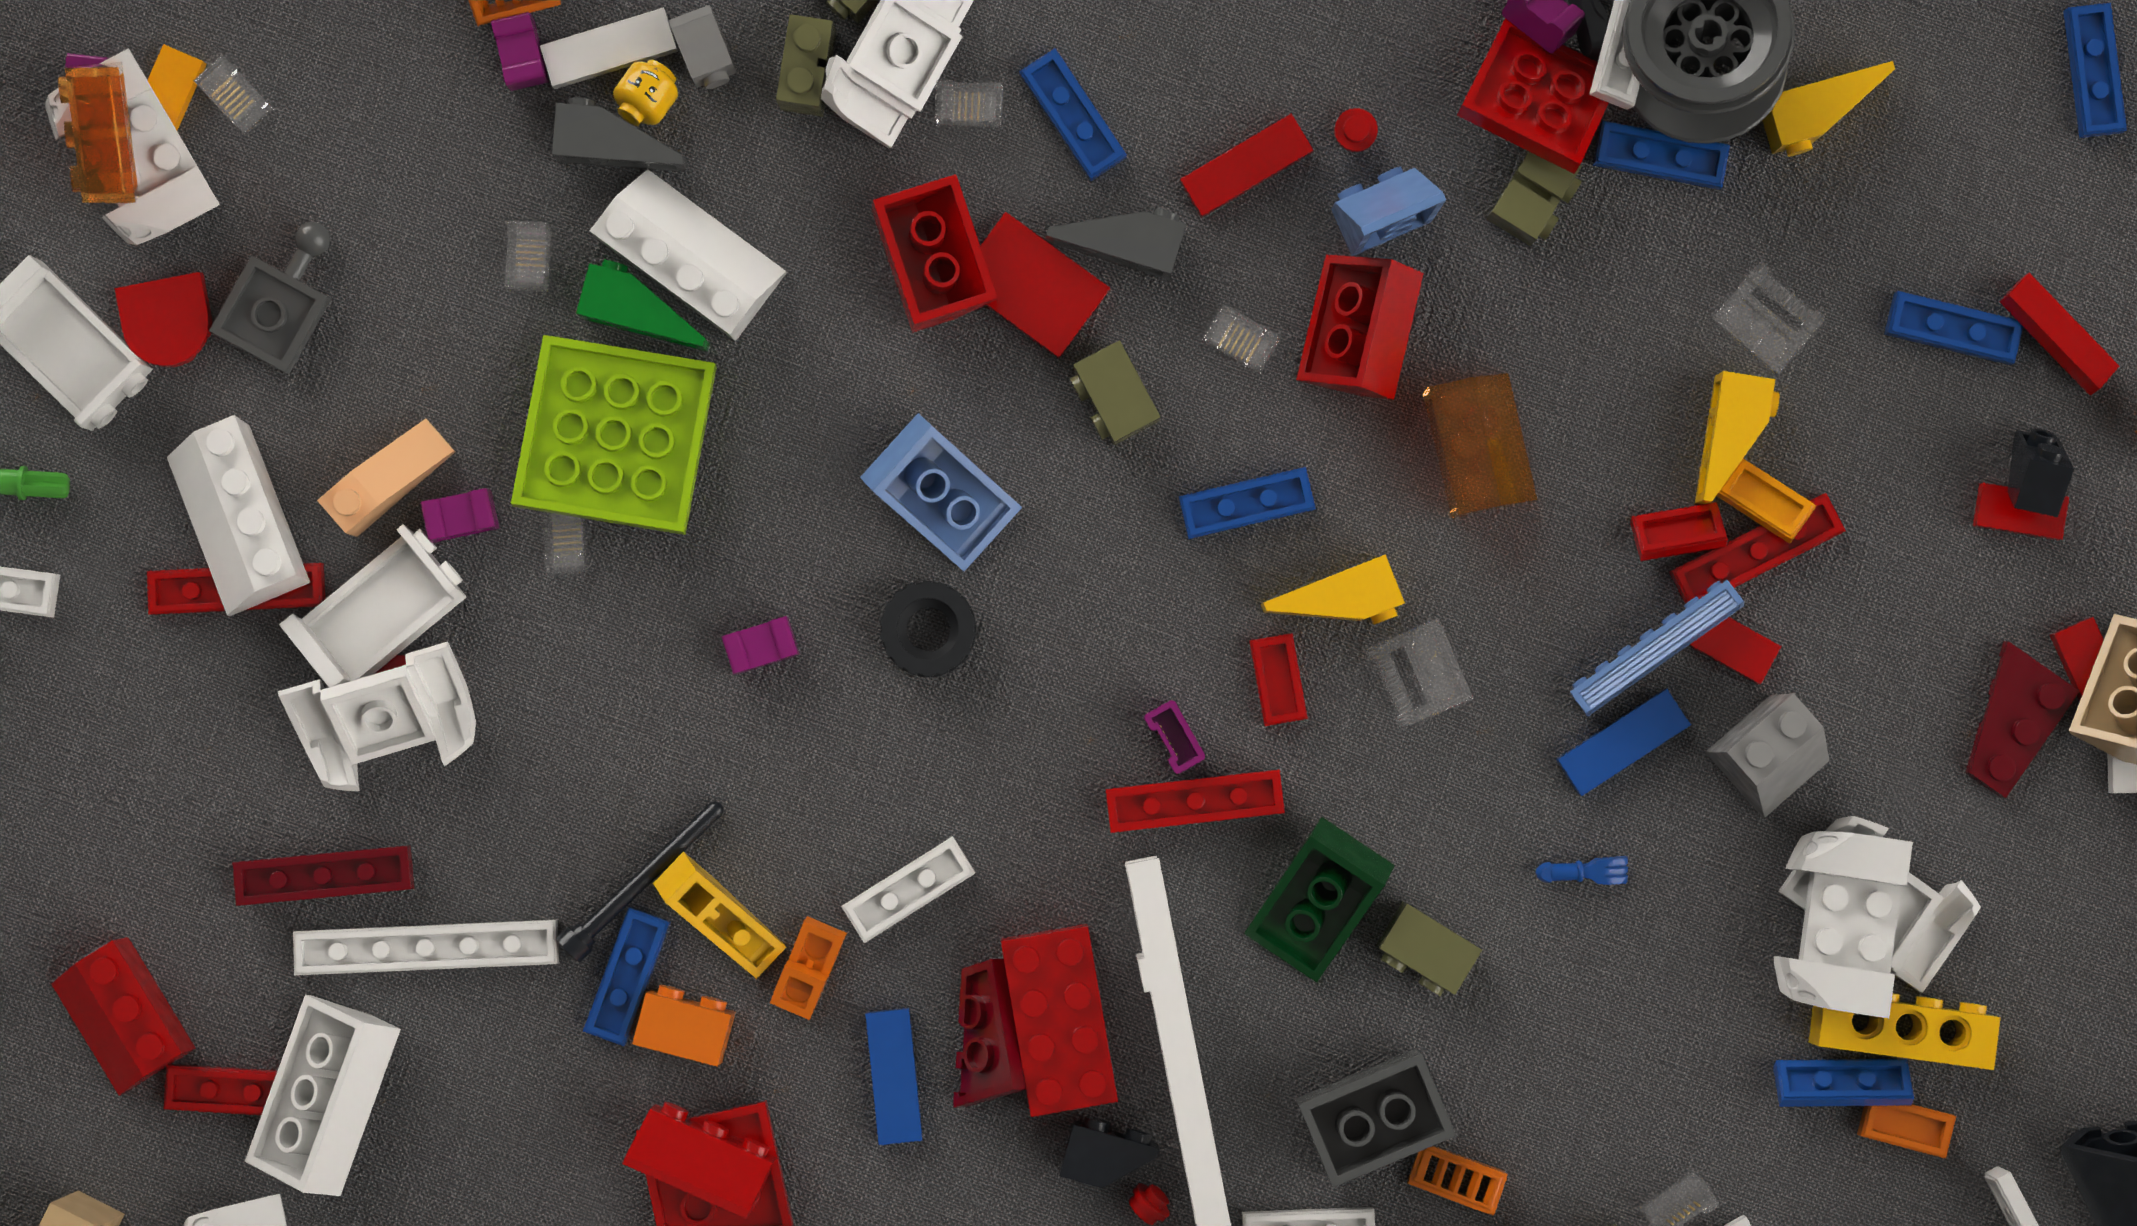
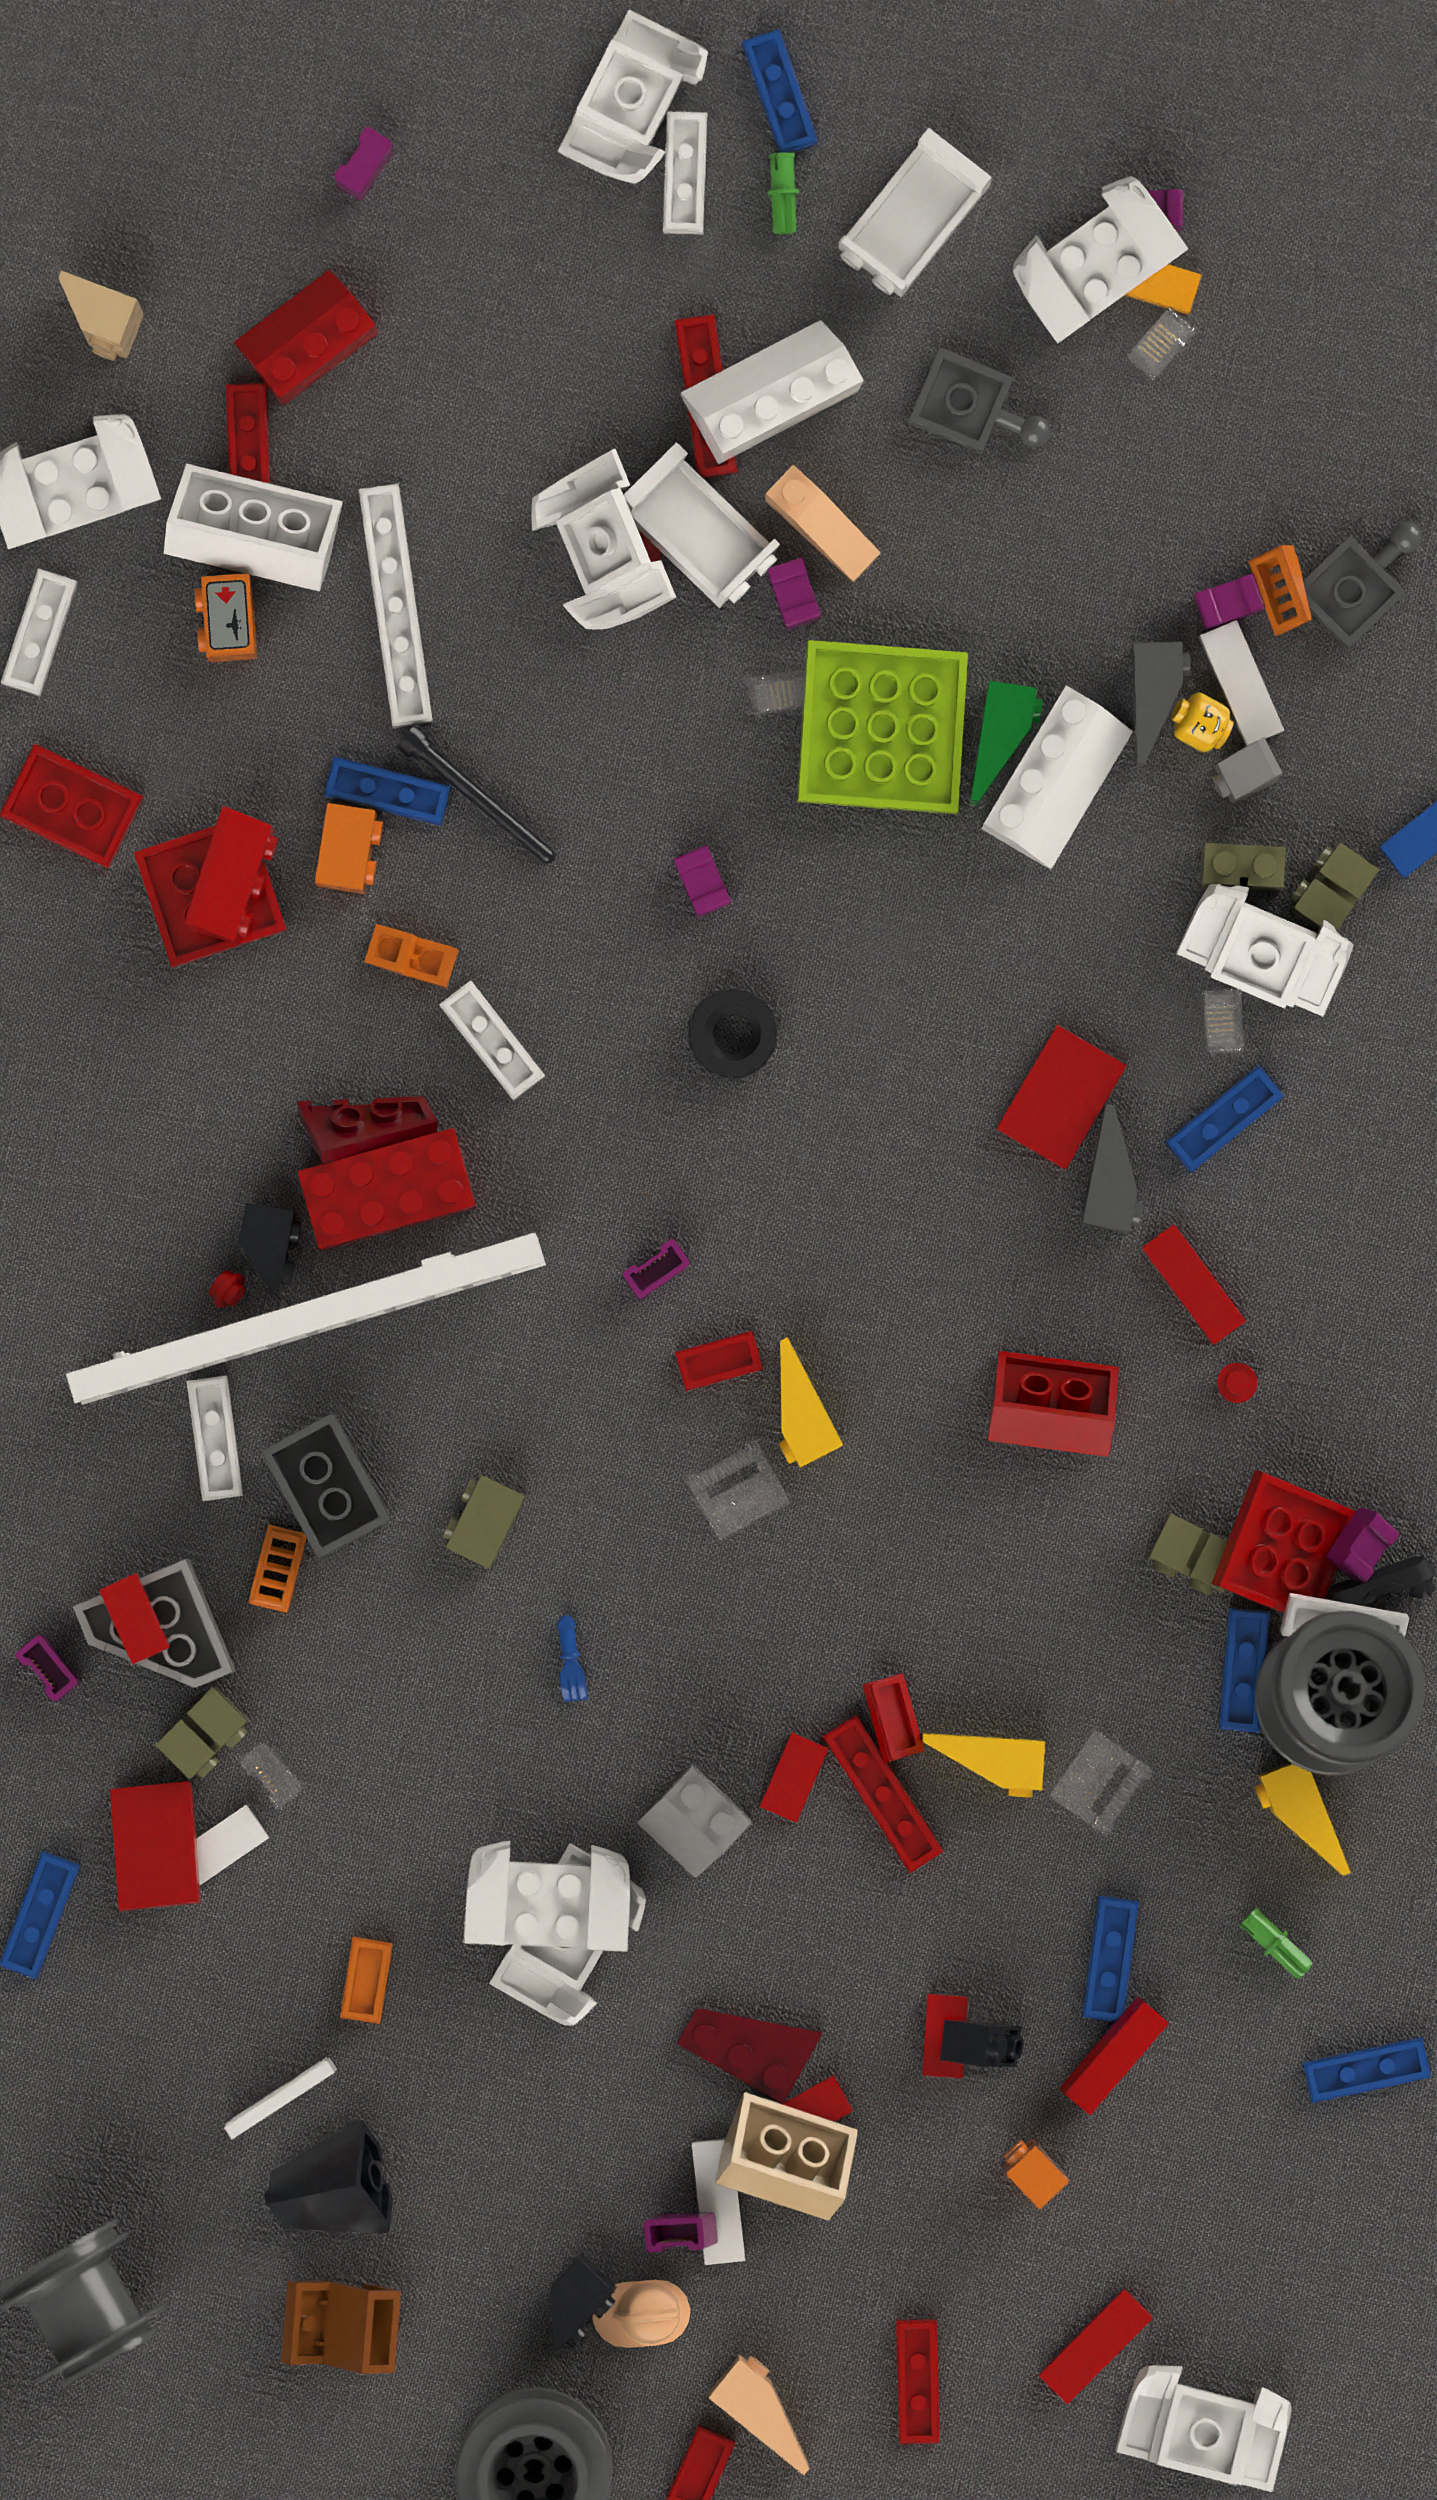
camera: 85 degrees right, 0 degrees up
clear orange slope [58,62,139,203] -> none
red tile [114,272,212,367] -> none
dark red plate [232,845,415,906] -> none
clear piece [504,220,552,293] -> none
yellow slope [653,852,786,979] -> none
medium blue slope [860,413,1022,571] -> none
blue tile [865,1008,923,1145] -> none
red slope [872,174,997,333] -> none
olive piece [1070,340,1161,446] -> none
red plate [1105,769,1285,833] -> none
blue tile [1178,467,1316,540] -> none
clear piece [1202,304,1281,374] -> none
dark green slope [1244,817,1395,982] -> none
medium blue slope [1331,167,1446,256] -> none
clear orange slope [1423,373,1538,519] -> none
blue tile [1556,688,1691,796] -> none
medium blue piece [1570,580,1744,717] -> none
light orange tile [1717,458,1816,544] -> none
blue tile [1773,1059,1914,1107] -> none
yellow brick [1808,993,2001,1070] -> none
none -> brick [194,573,258,662]
none -> bright green axle [1239,1907,1312,1979]

